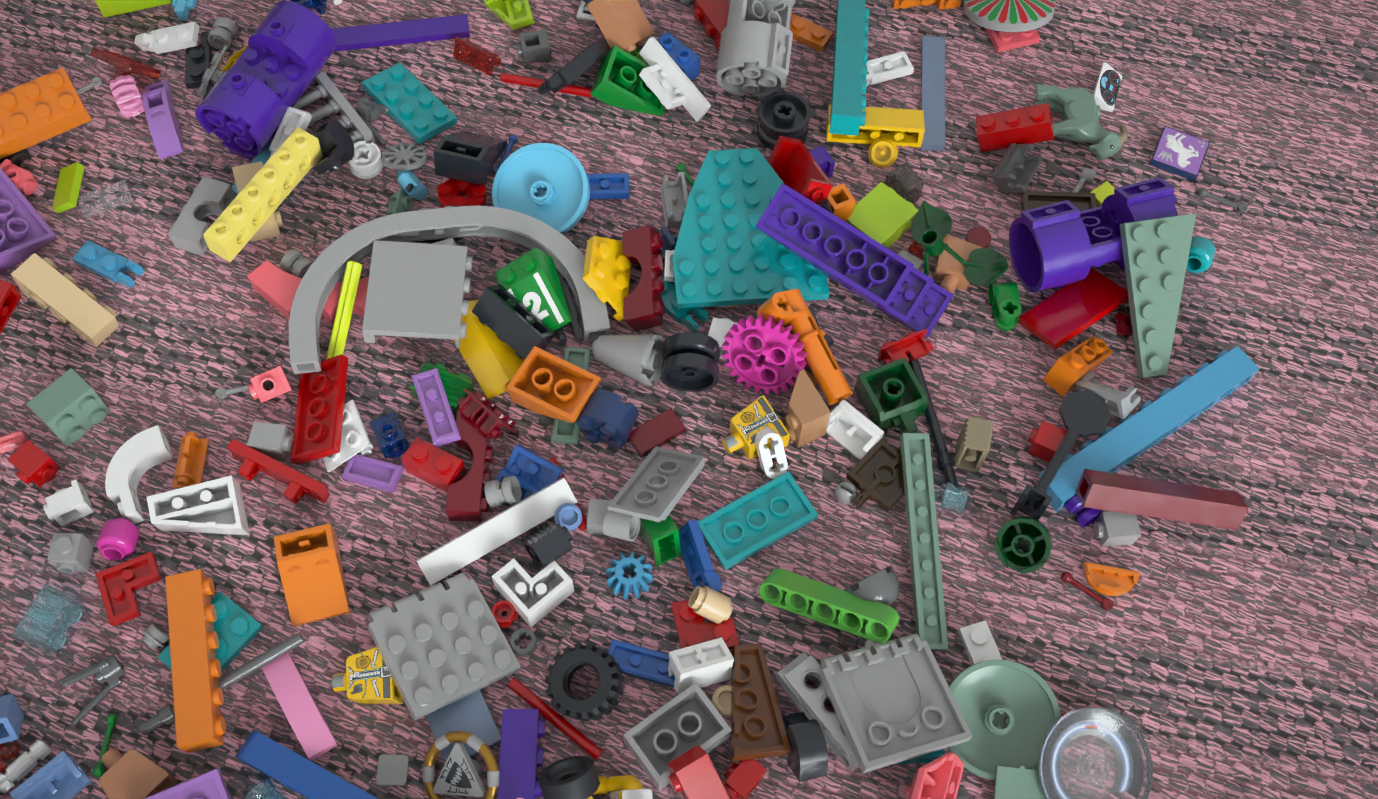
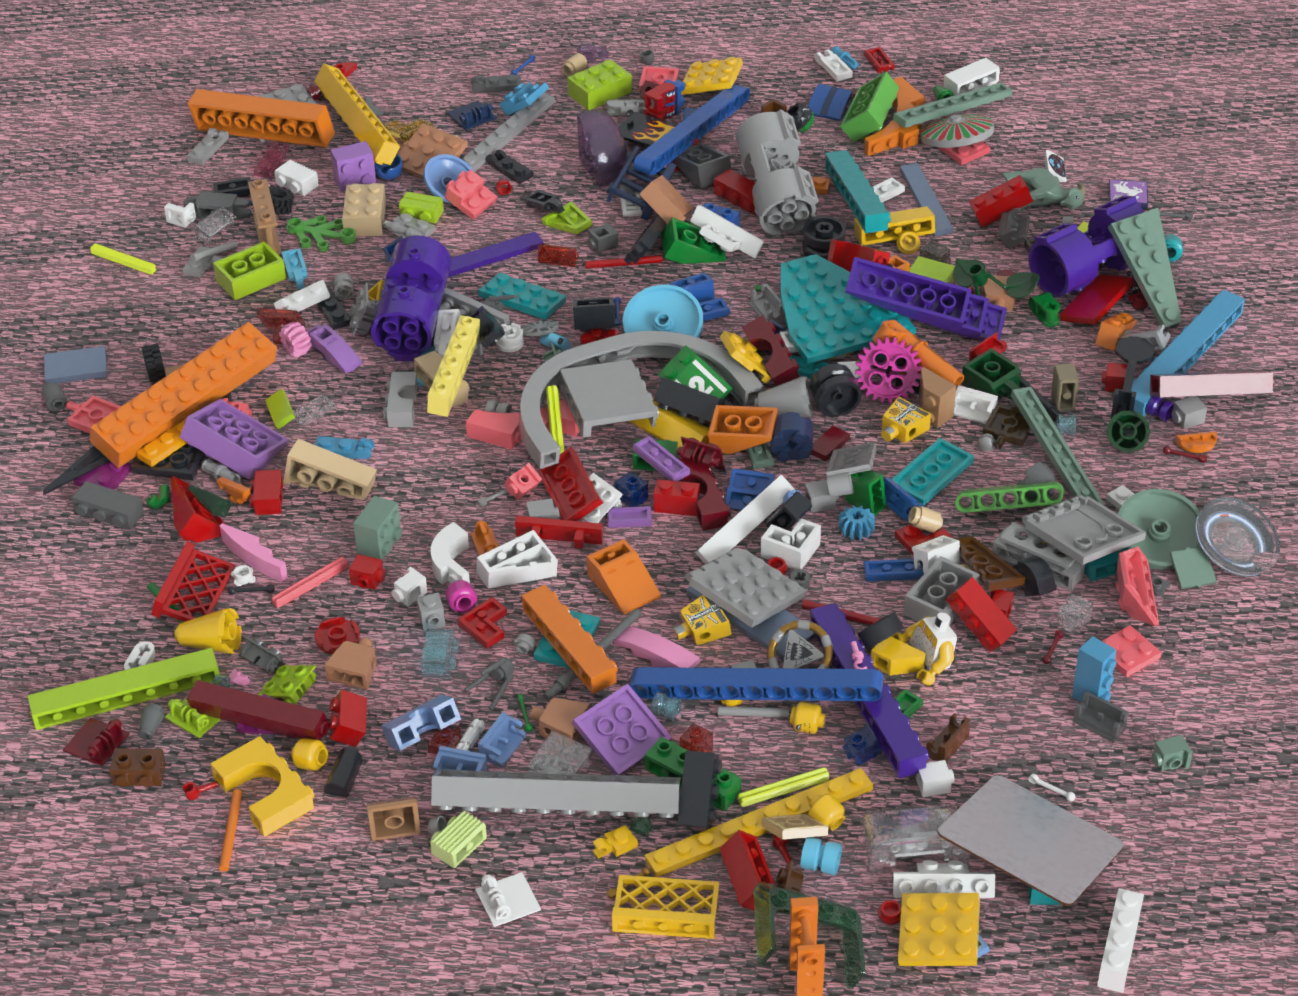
camera: 15 degrees left, 20 degrees down
light grey wheel [485,476,522,508] -> none
black tyre [545,643,624,721] -> none
white beam [755,428,788,479] -> none
none -> blue hinge [669,272,715,303]

